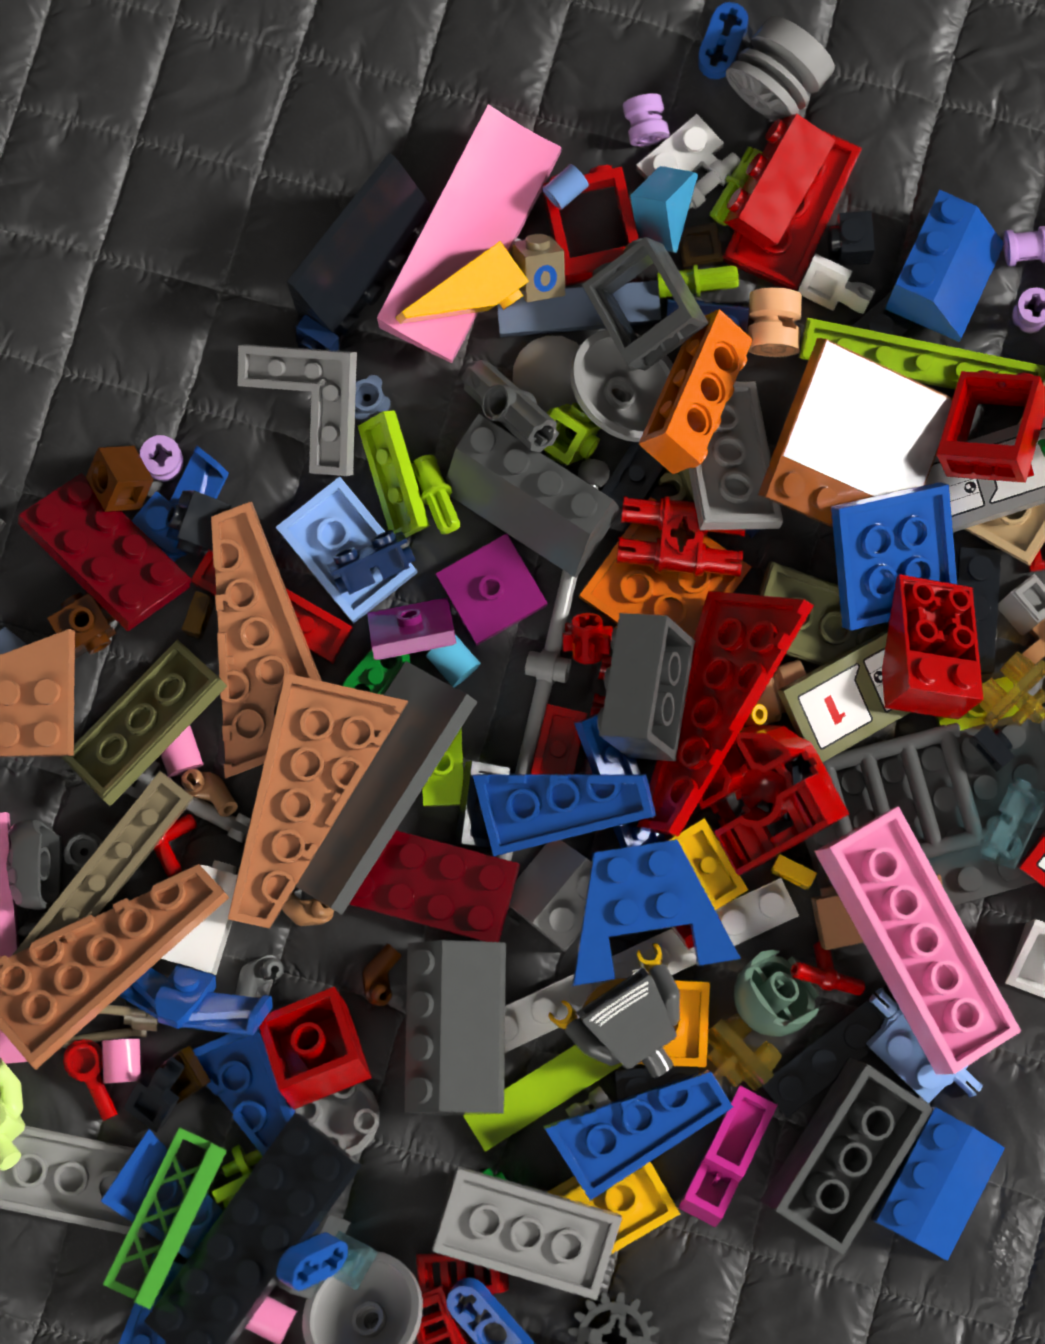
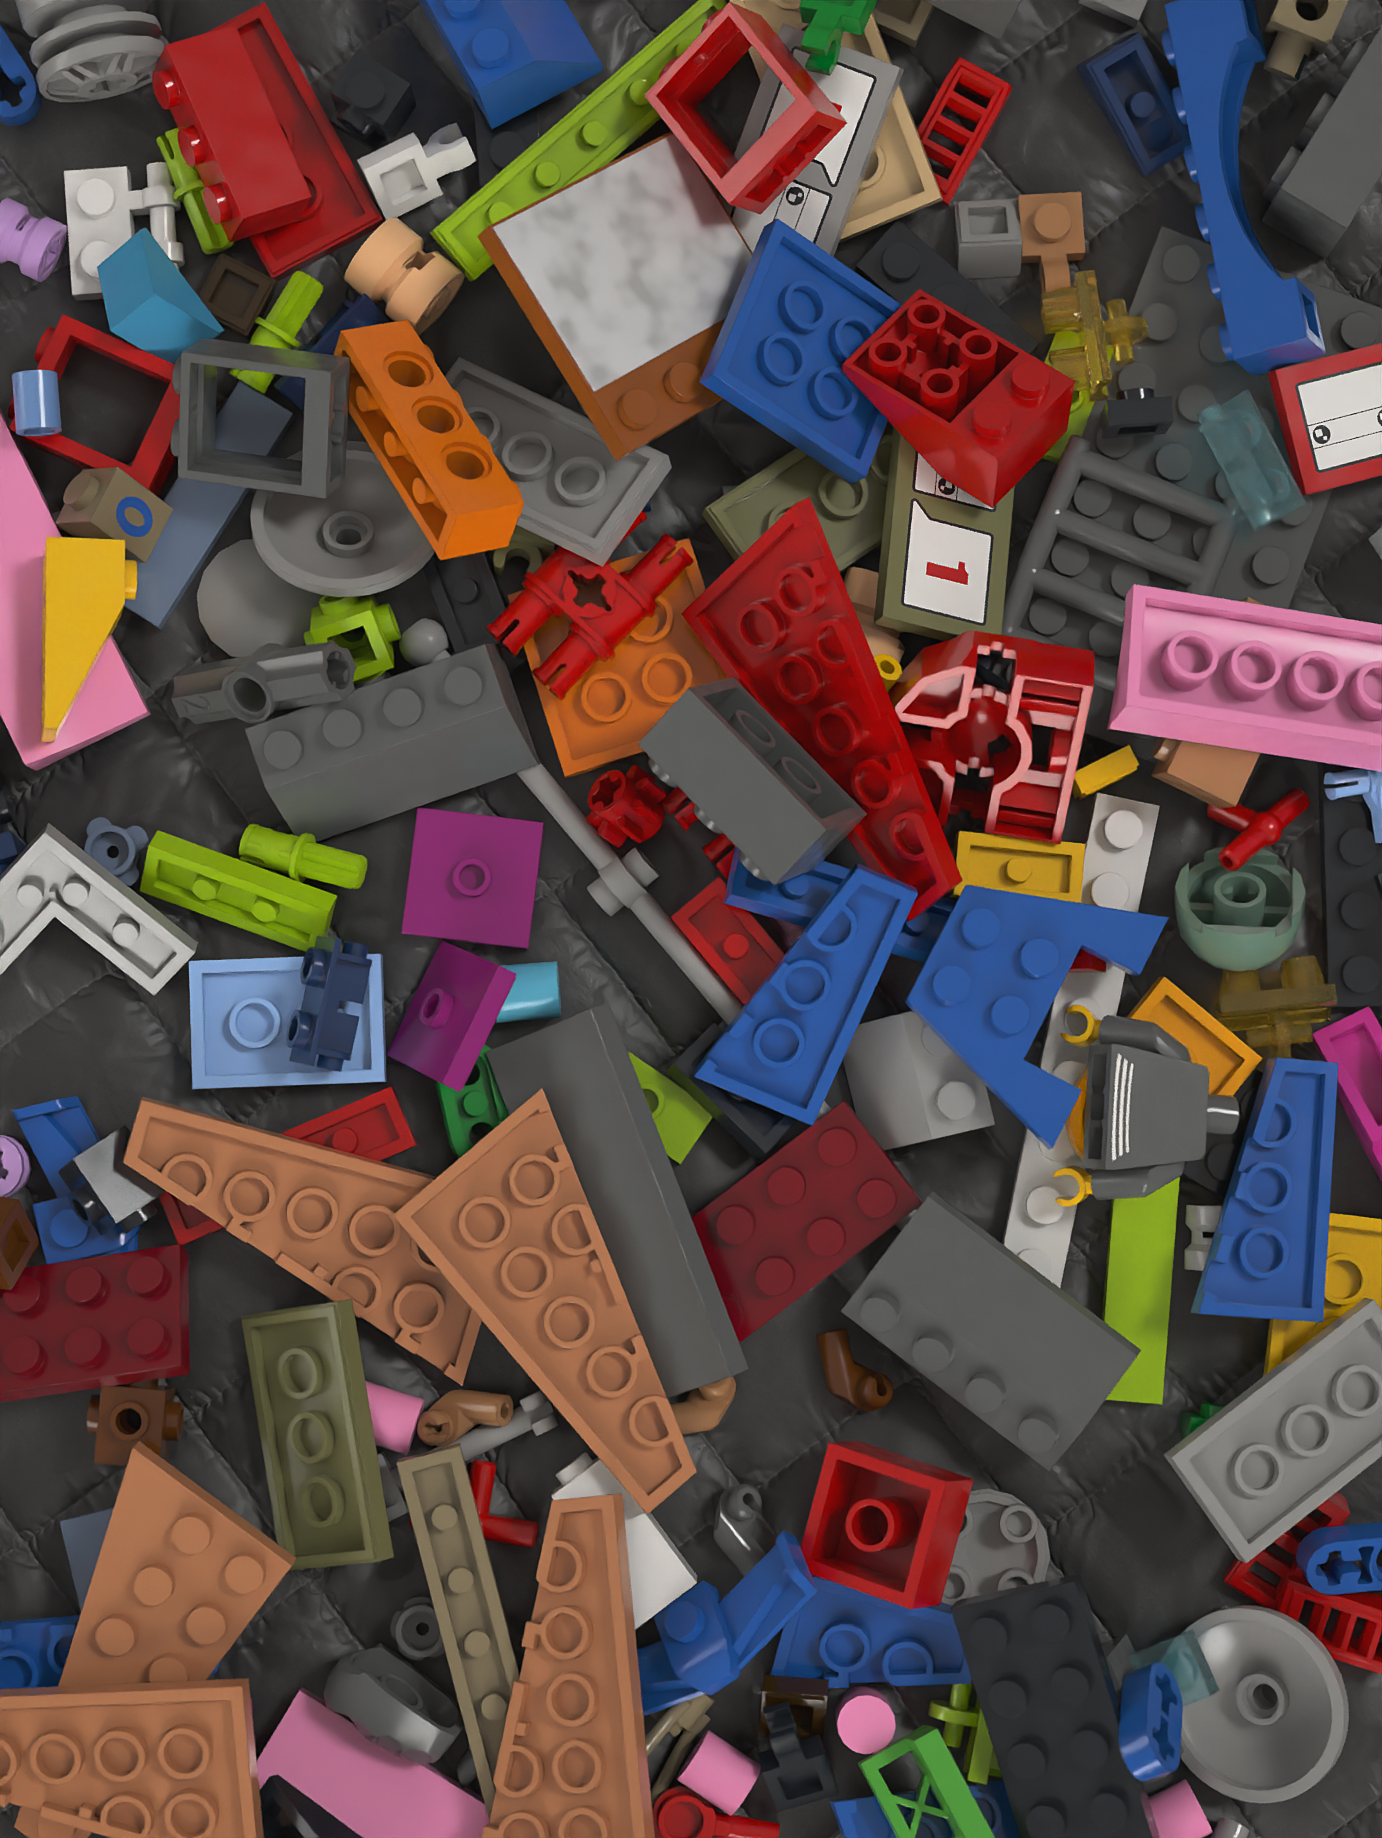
camera: 55 degrees left, 5 degrees up
dark brown tile [182,591,215,640] -> none
none -> bright pink piece [835,1685,896,1754]

